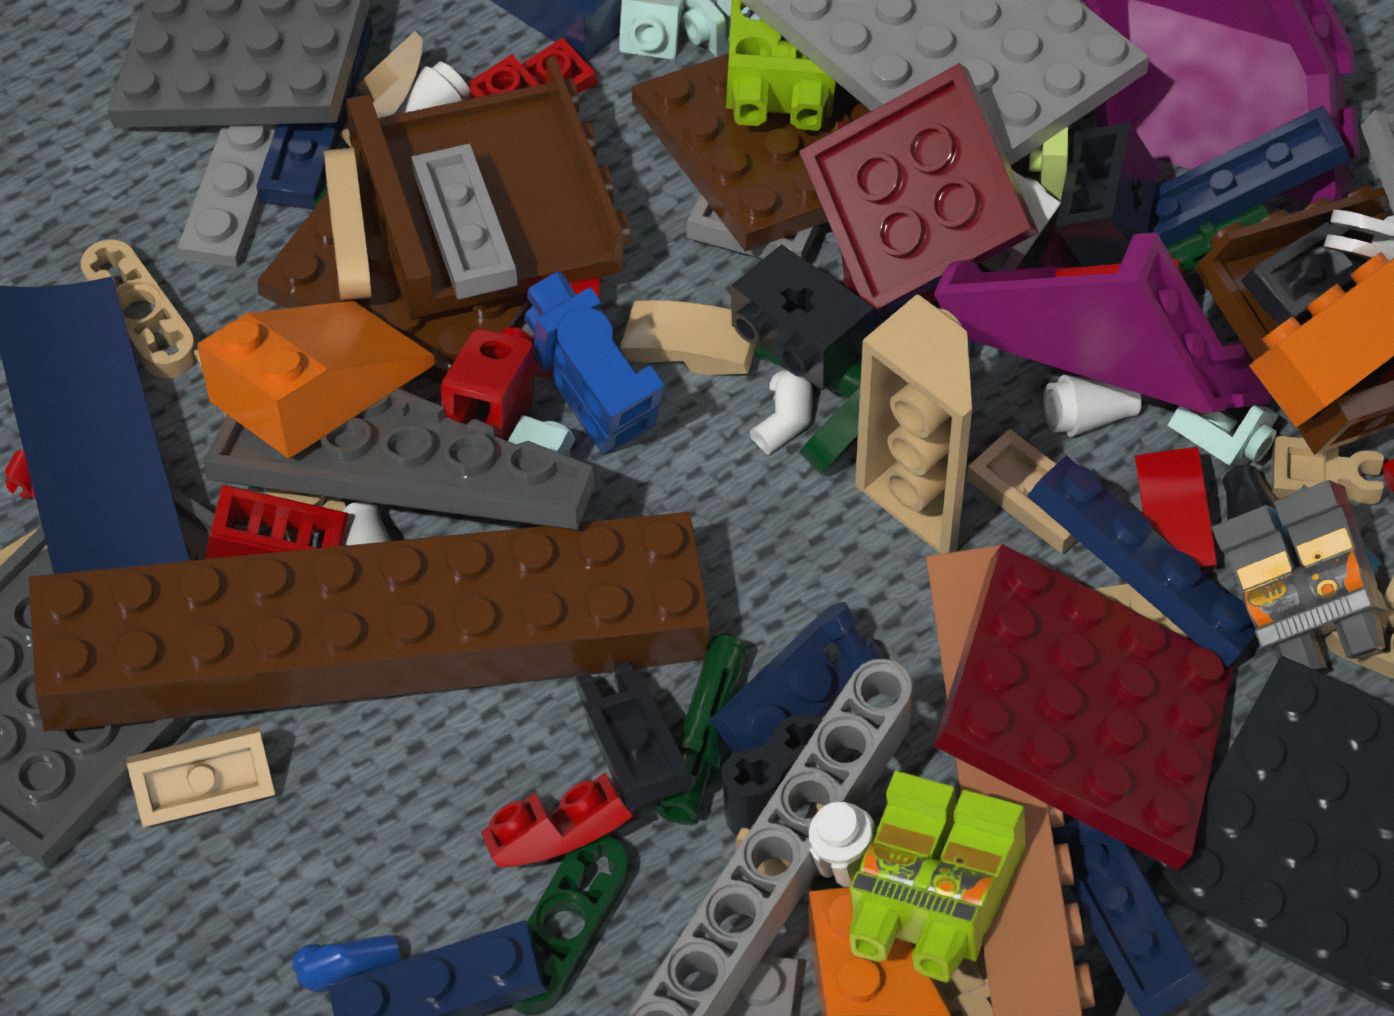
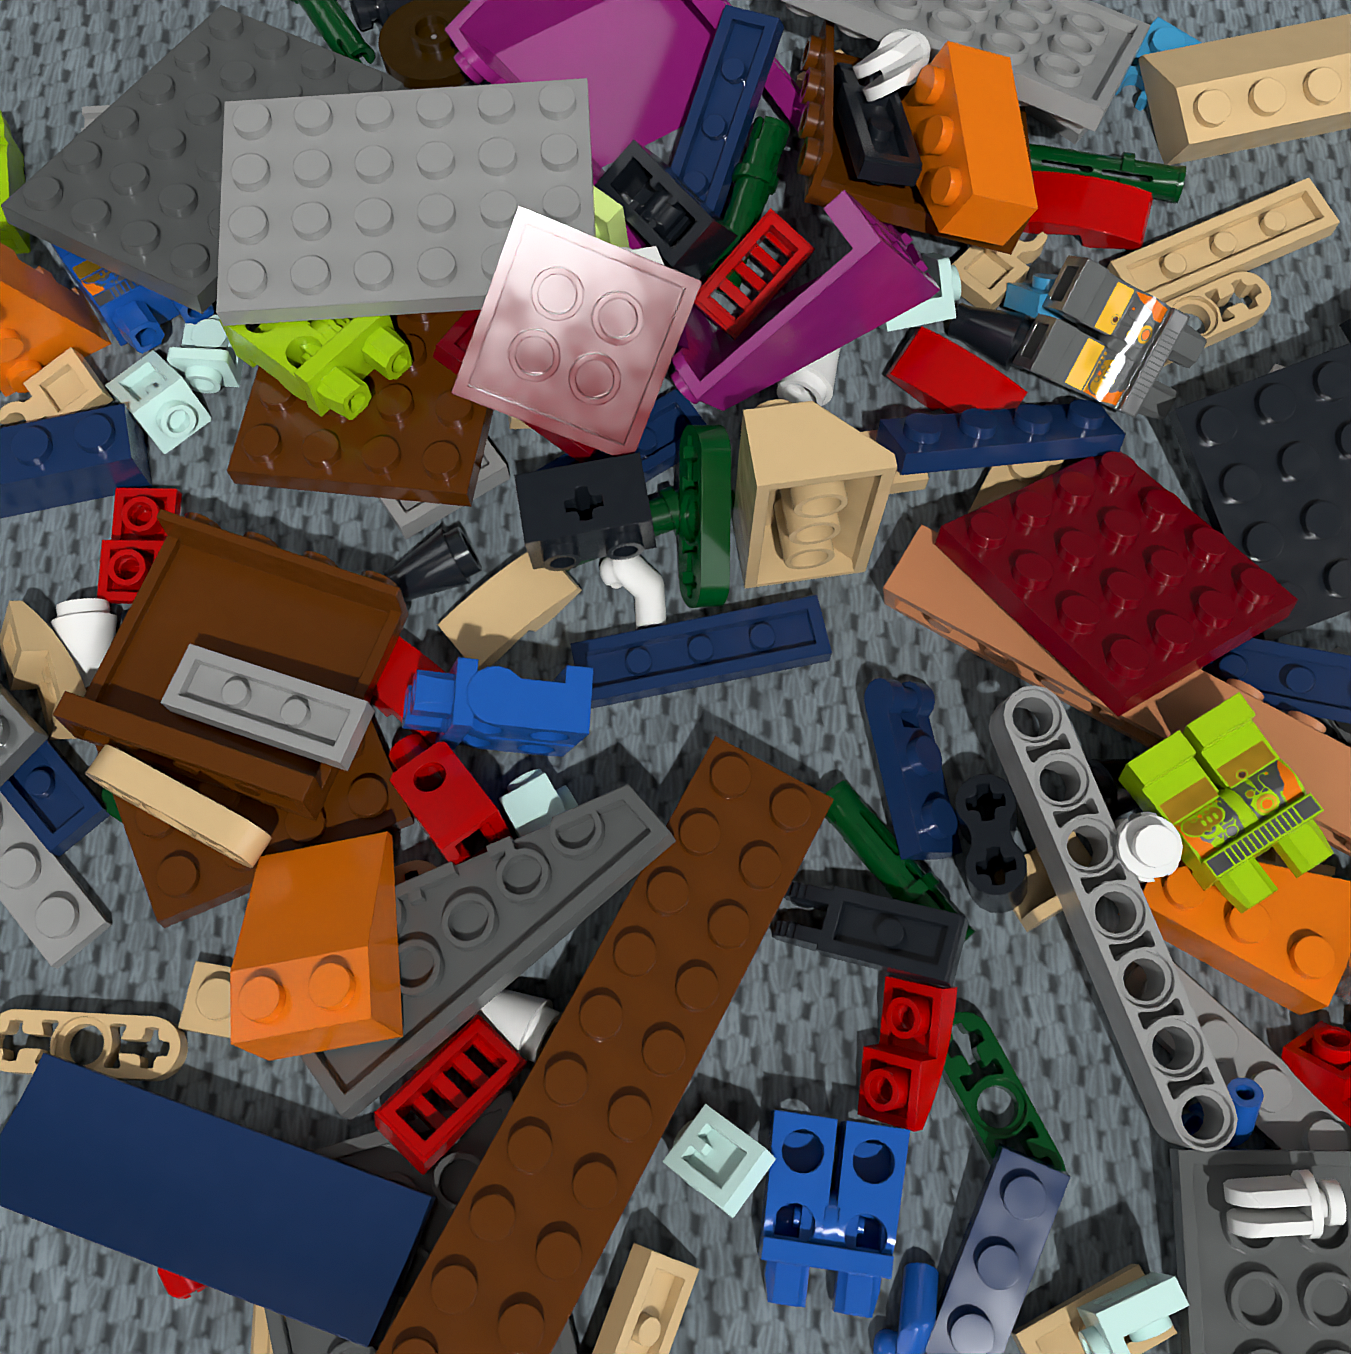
camera: 55 degrees left, 15 degrees up
none -> black cone [384,527,482,603]
none -> dark blue plate [570,595,832,709]
none -> light aqua bracket [662,1104,776,1218]
none -> blue hips [758,1110,910,1318]

